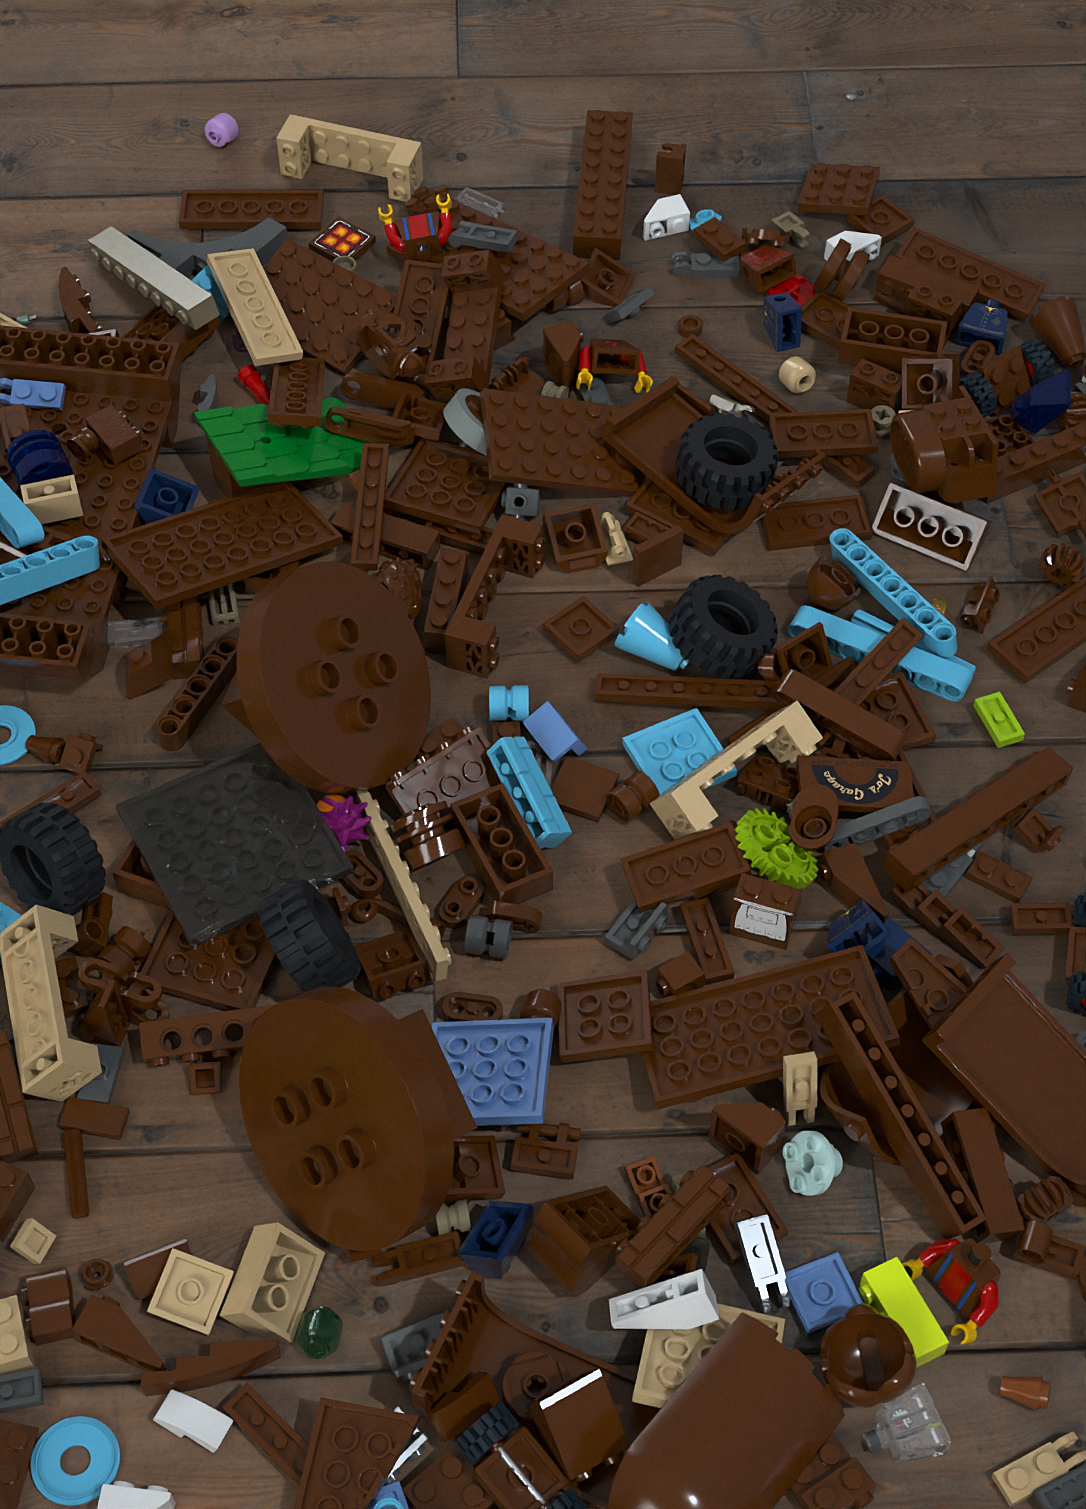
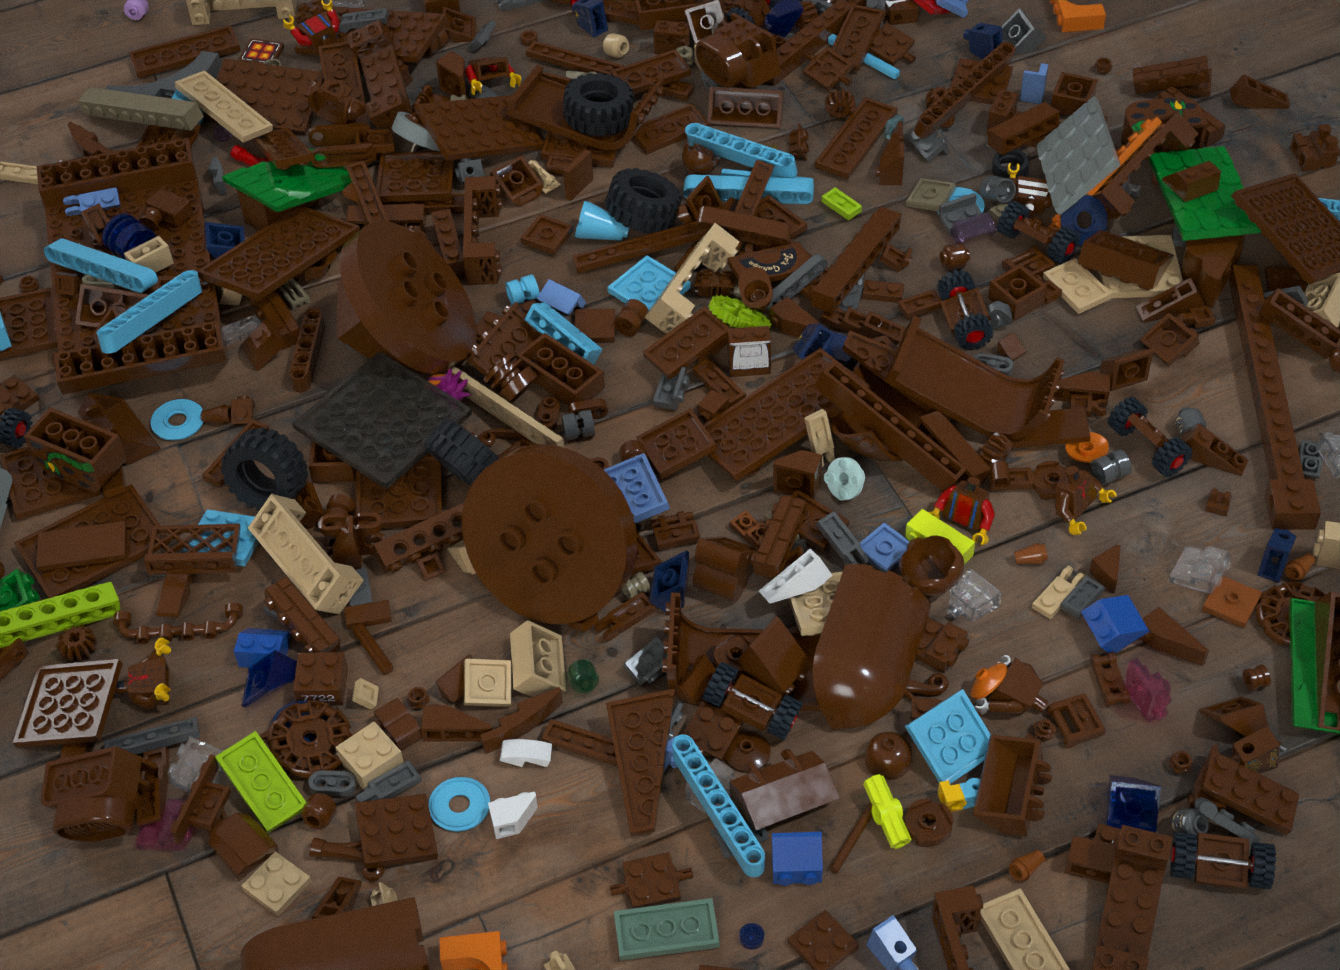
camera: 20 degrees left, 5 degrees down
reddish brown plate [336,850,384,898] -> none

